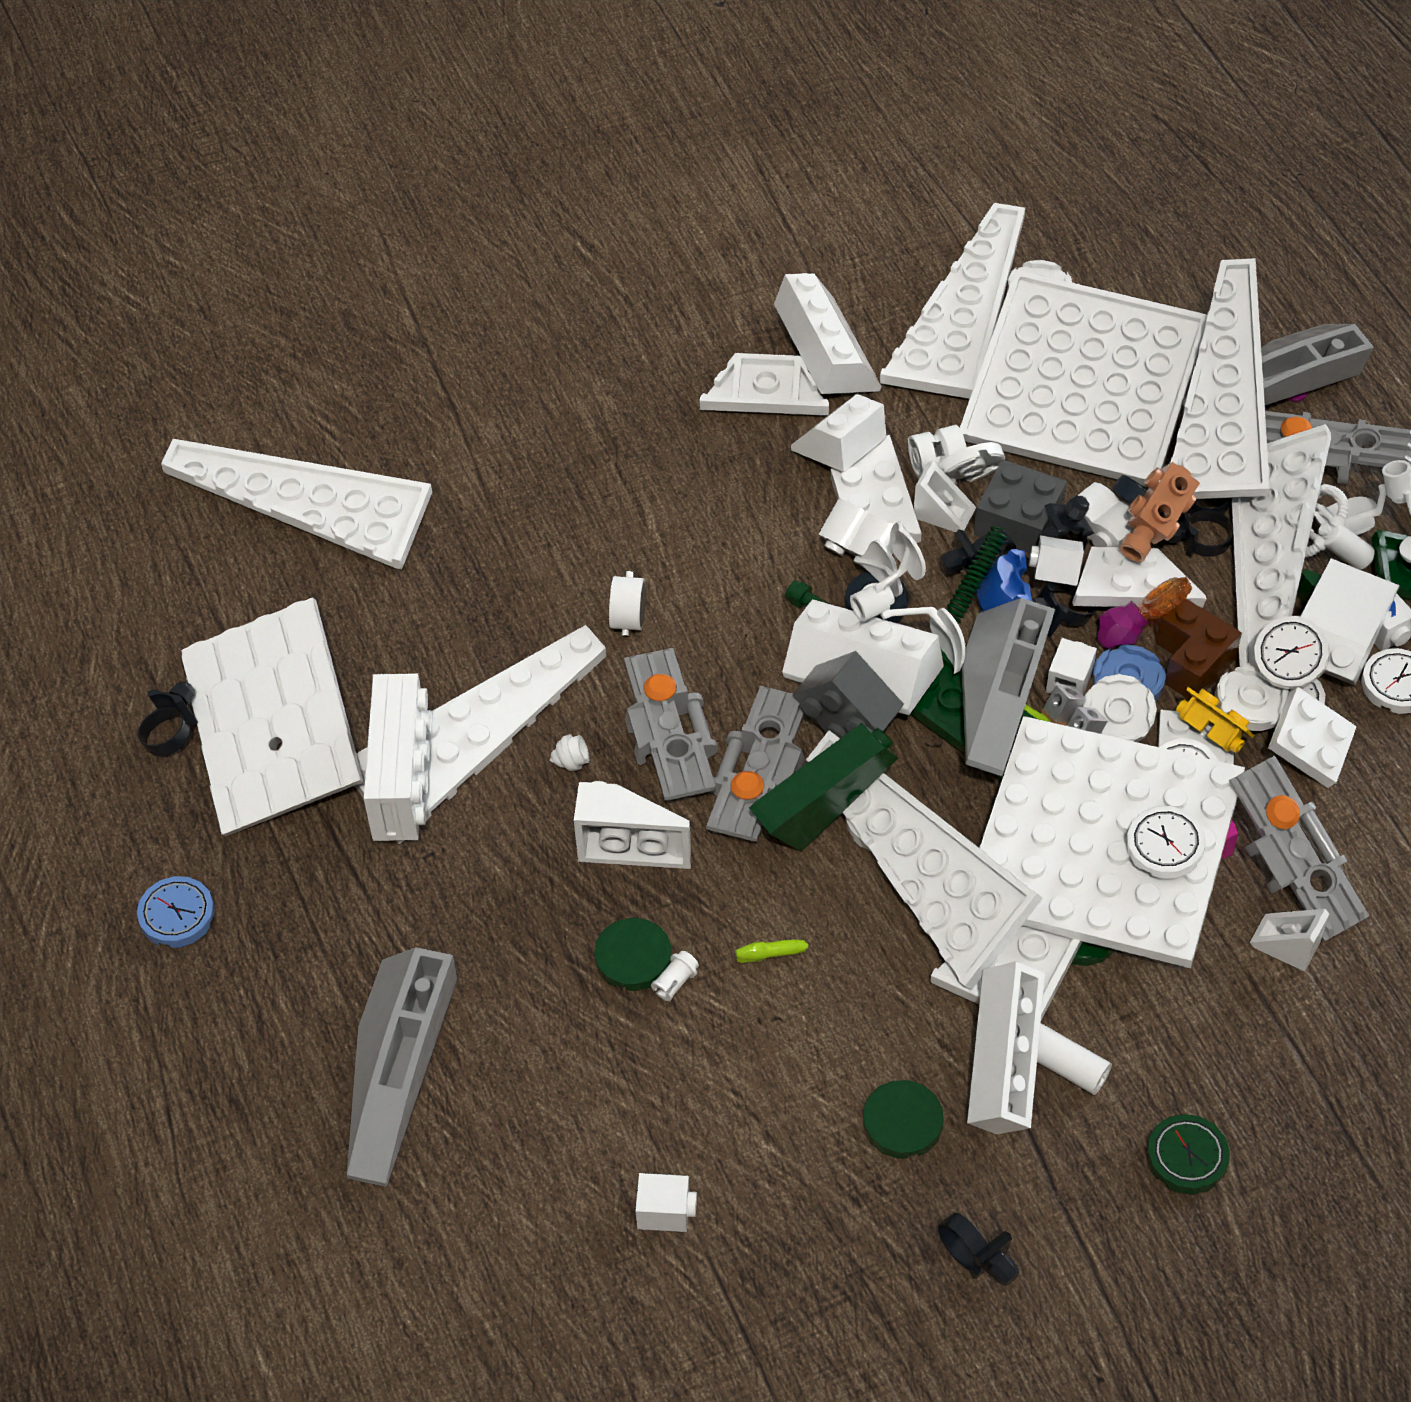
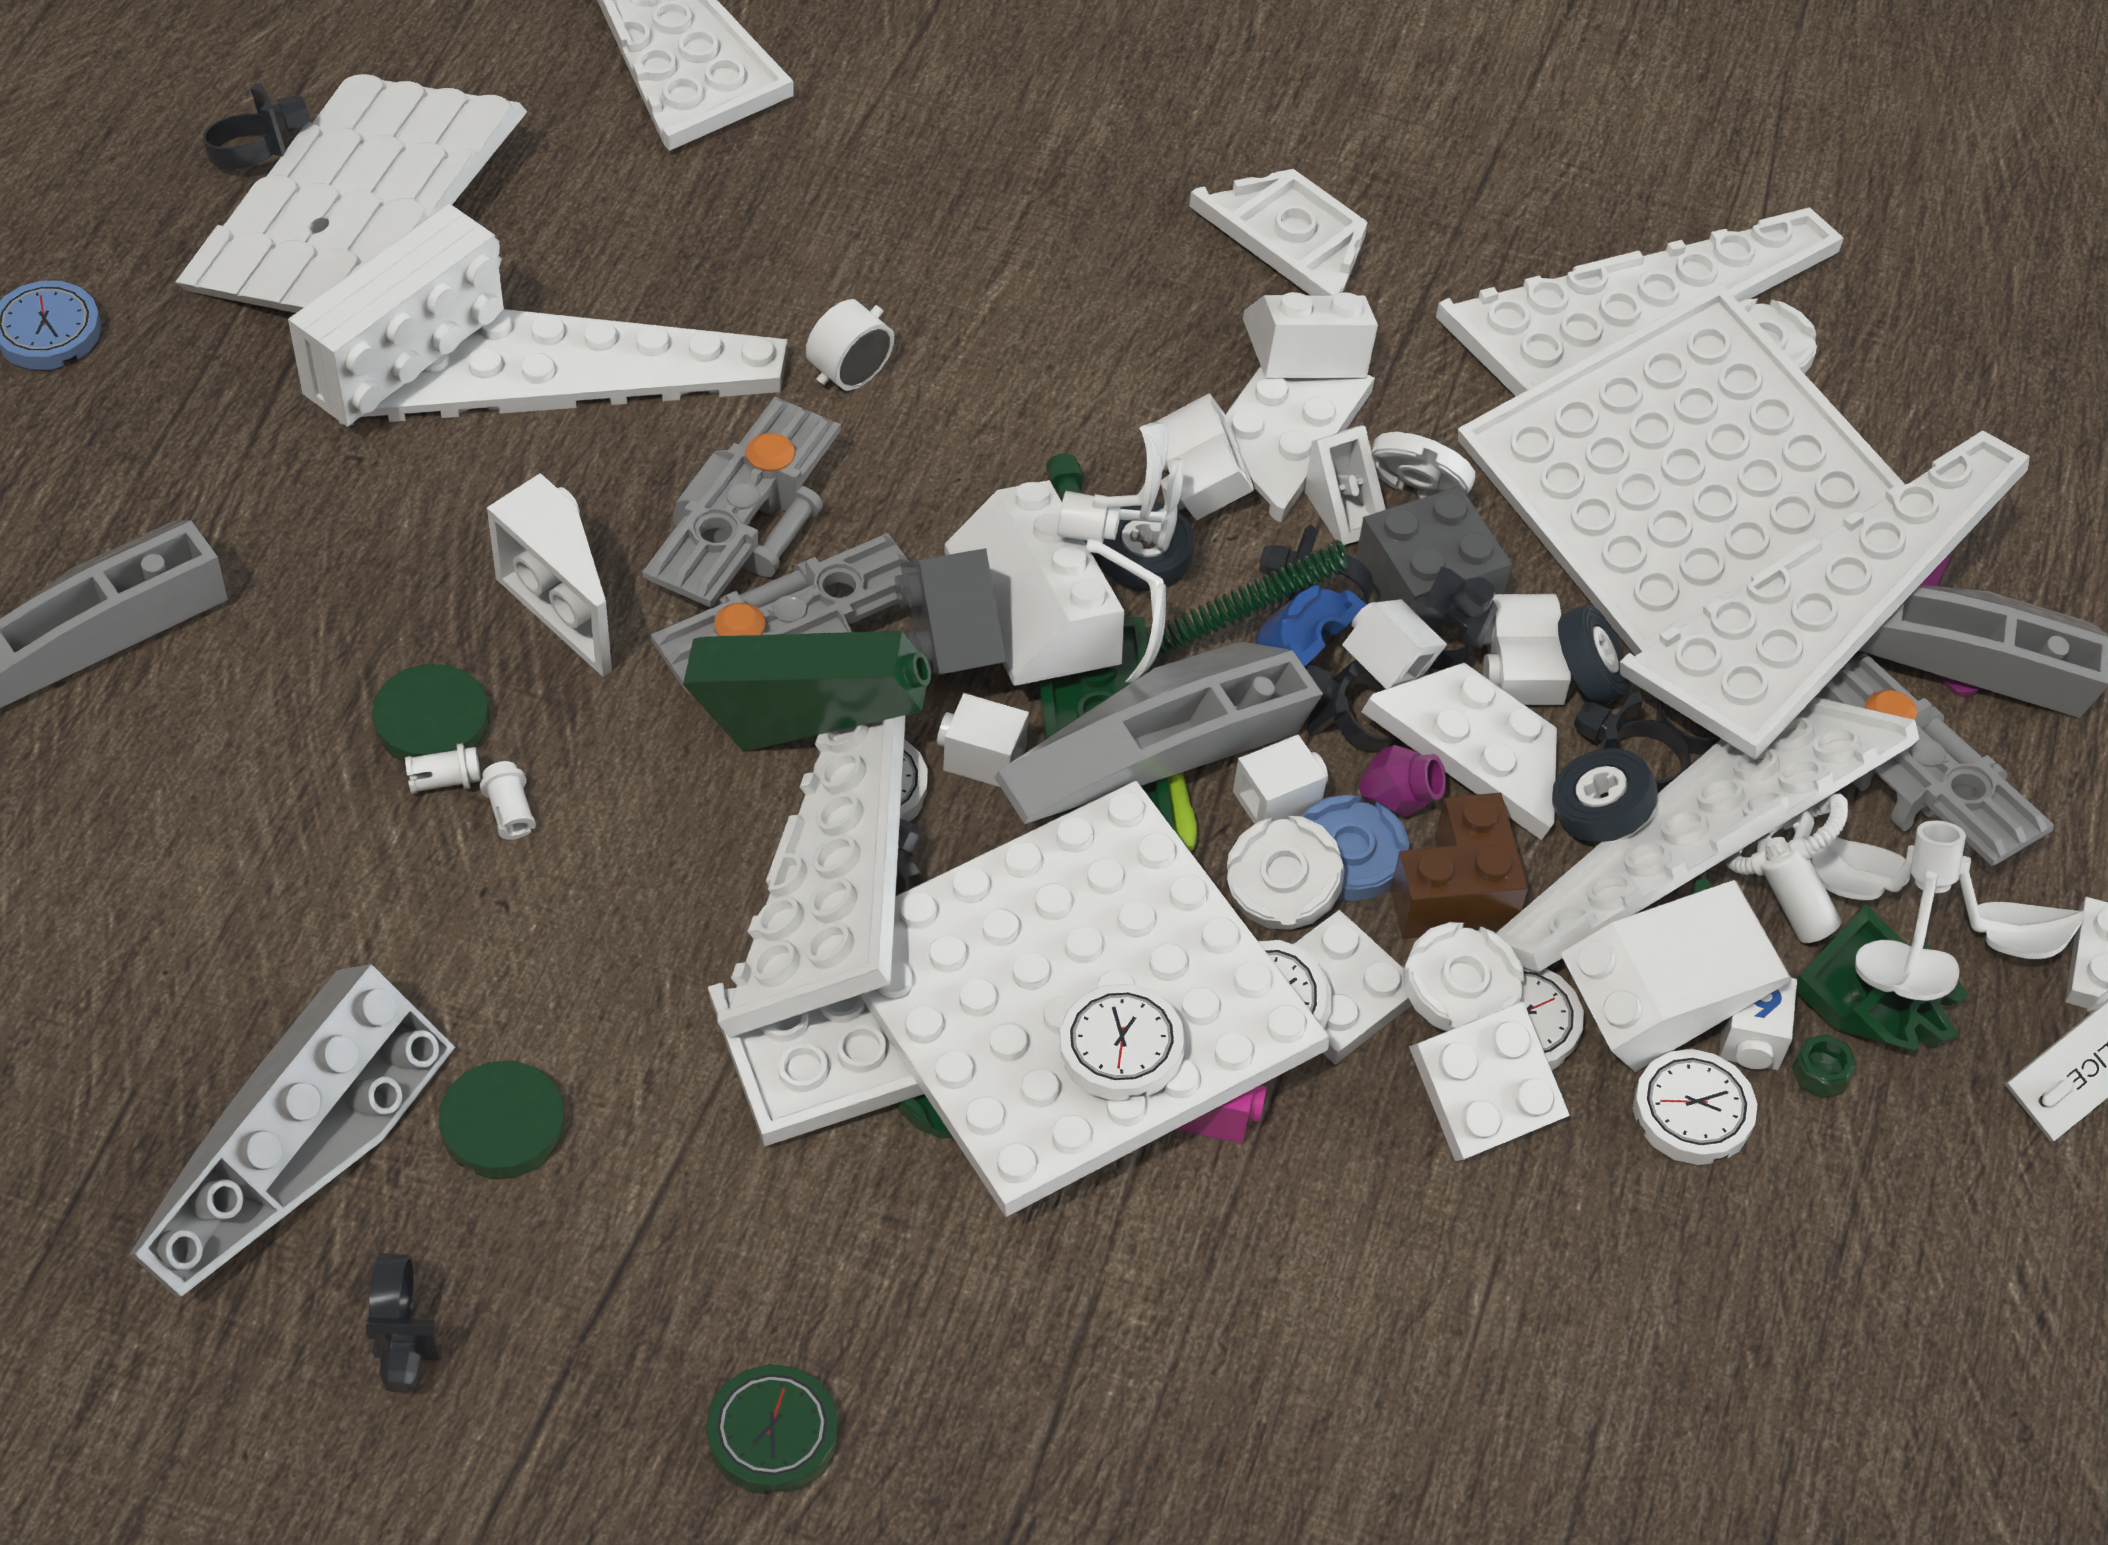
camera: 35 degrees right, 0 degrees up
white plate [550,734,589,772] -> none
white brick [636,1173,697,1232] -> none
lime piece [735,939,808,963] -> none
white slope [774,273,882,394] -> none
white wheel [908,425,967,479] -> none
white brick [967,961,1045,1134] -> none
white piece [1037,1023,1112,1095] -> none
flat silver piece [1041,685,1108,734] -> none
nougat brick [1119,462,1200,562] -> none
clear orange gear [1139,577,1192,620] -> none
yellow hinge [1176,687,1254,753] -> none
light grey piece [1229,756,1369,942] -> none
white slope [1250,909,1329,971] -> none
white tile [1254,616,1329,689] -> none
none -> light grey wedge [129,964,455,1297]
none -> white pin [480,761,536,840]
none -> white brick [937,693,1029,787]
none -> black bush [1552,748,1657,843]

